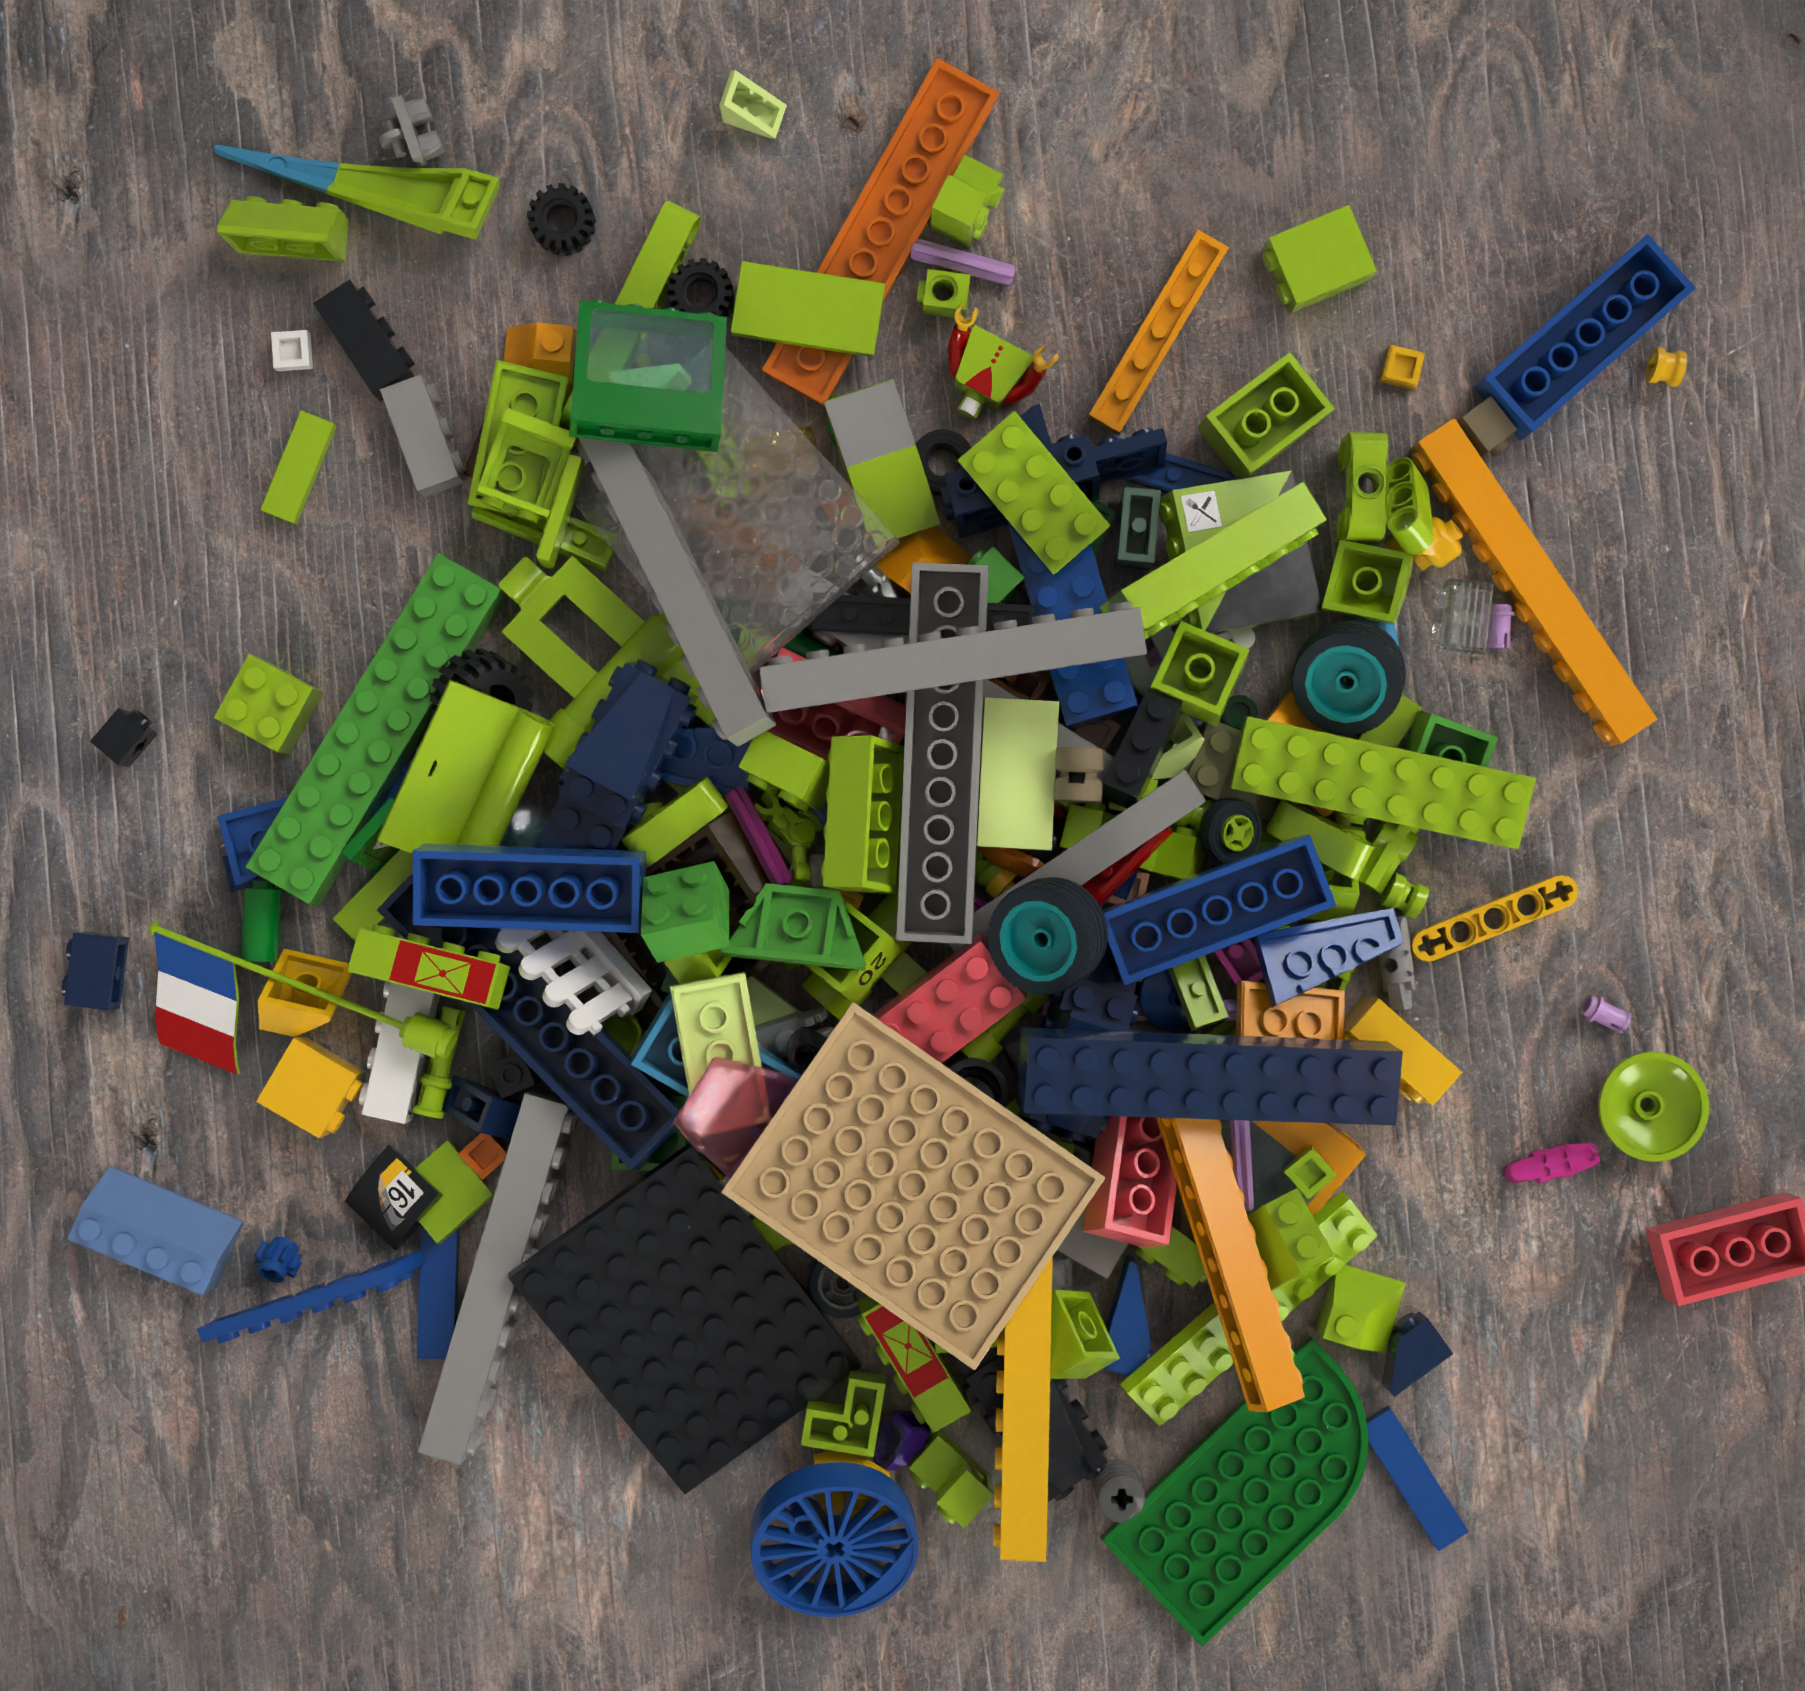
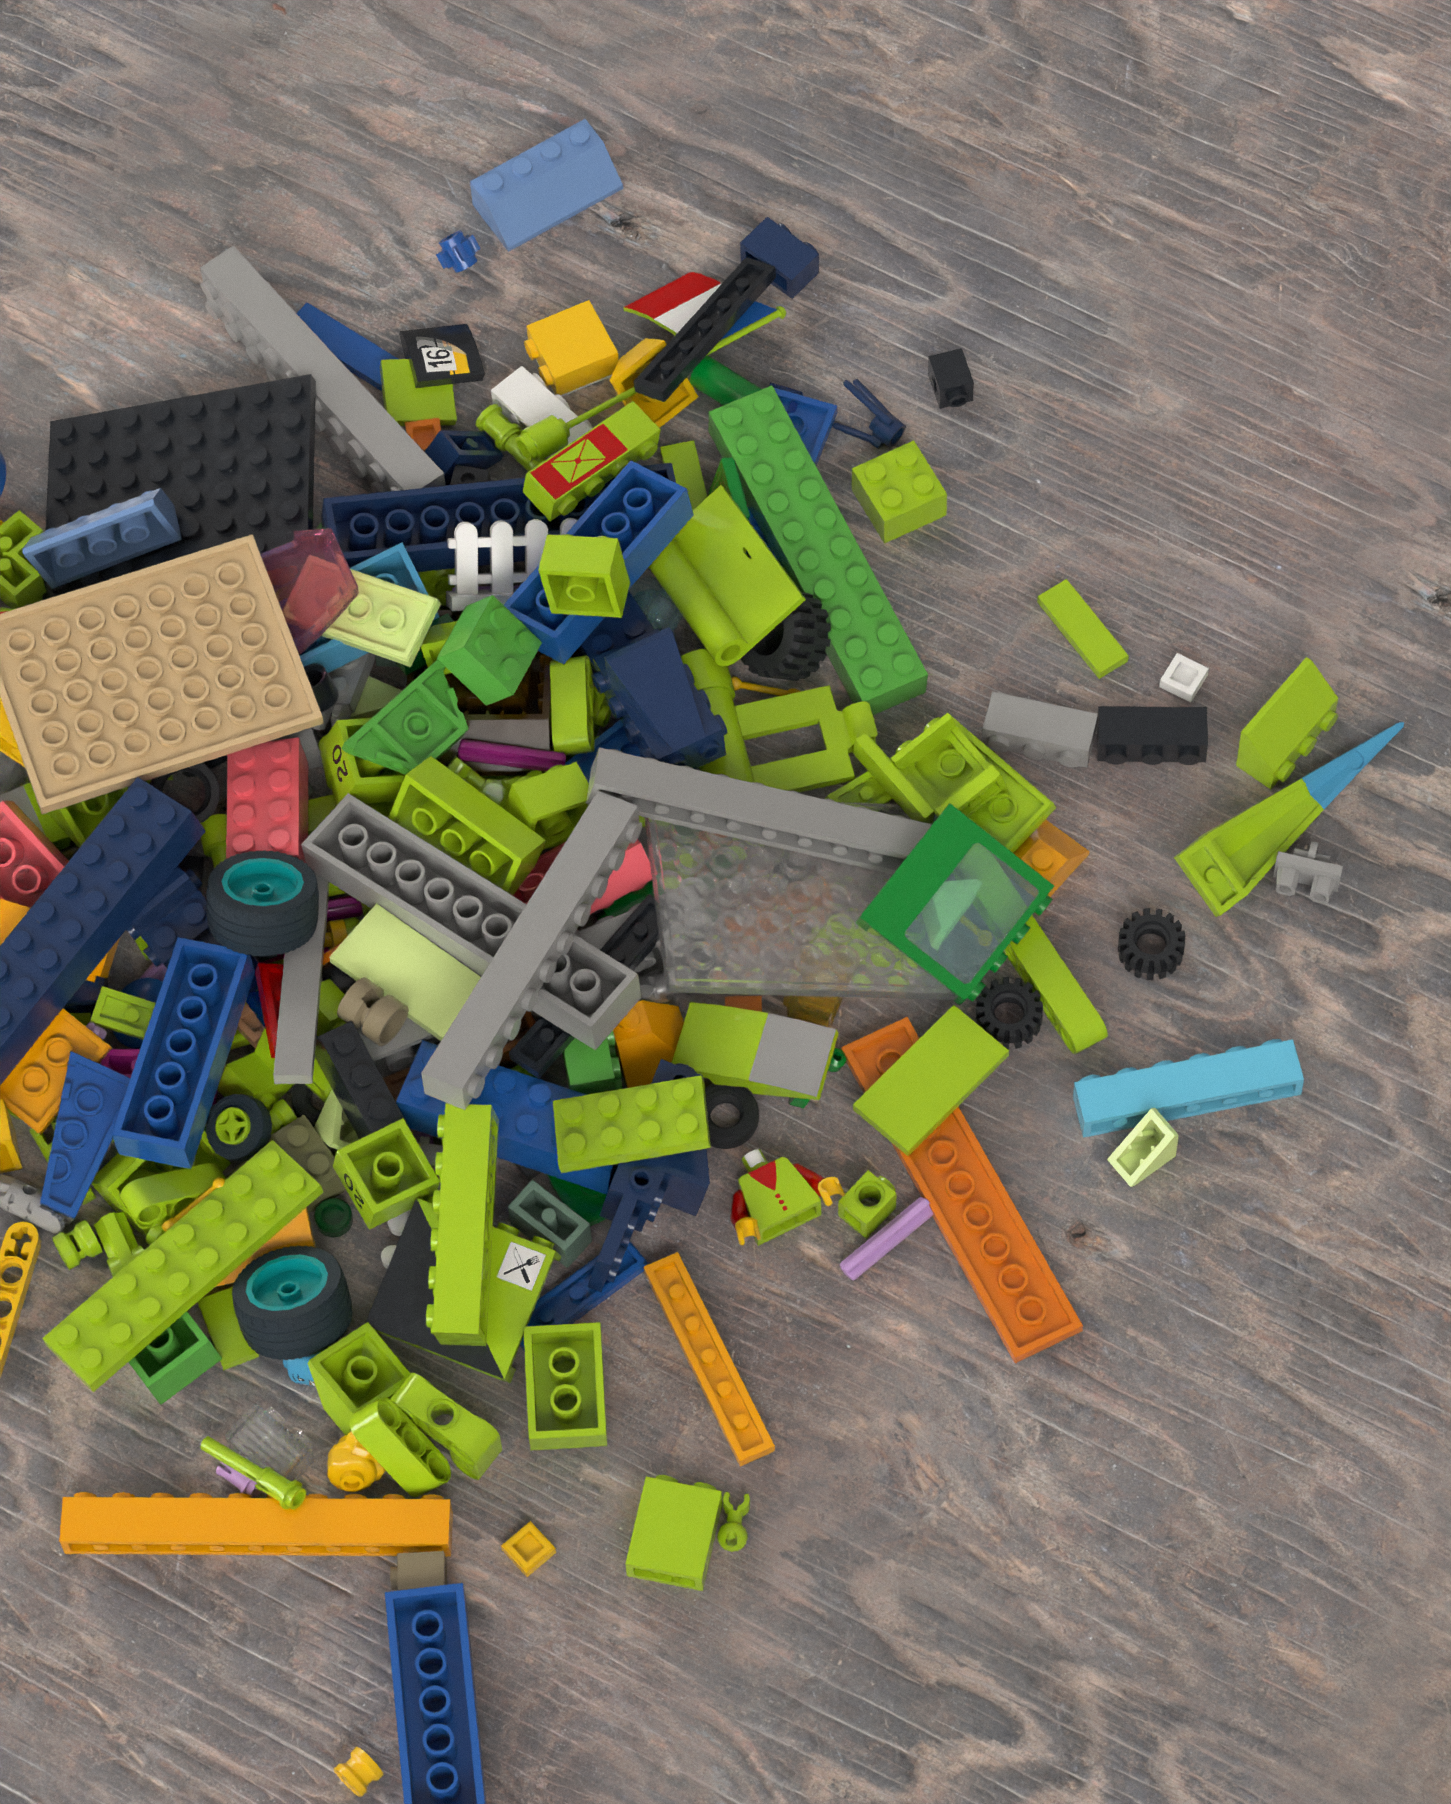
camera: 135 degrees right, 25 degrees down
blue wing [197,1250,425,1344] -> none
lime brick [931,154,1005,248] -> none
none -> medium blue slope [22,488,182,589]
none -> yellow hinge [161,1177,225,1232]
none -> lime pin [200,1436,306,1510]
none -> lime brick [538,534,630,618]
none -> black plate [634,257,776,402]
none -> lime arm [717,1492,750,1552]
none -> yellow hinge [731,677,801,696]
none -> dark blue plant [833,379,906,449]
none -> medium azure brick [1073,1039,1304,1138]

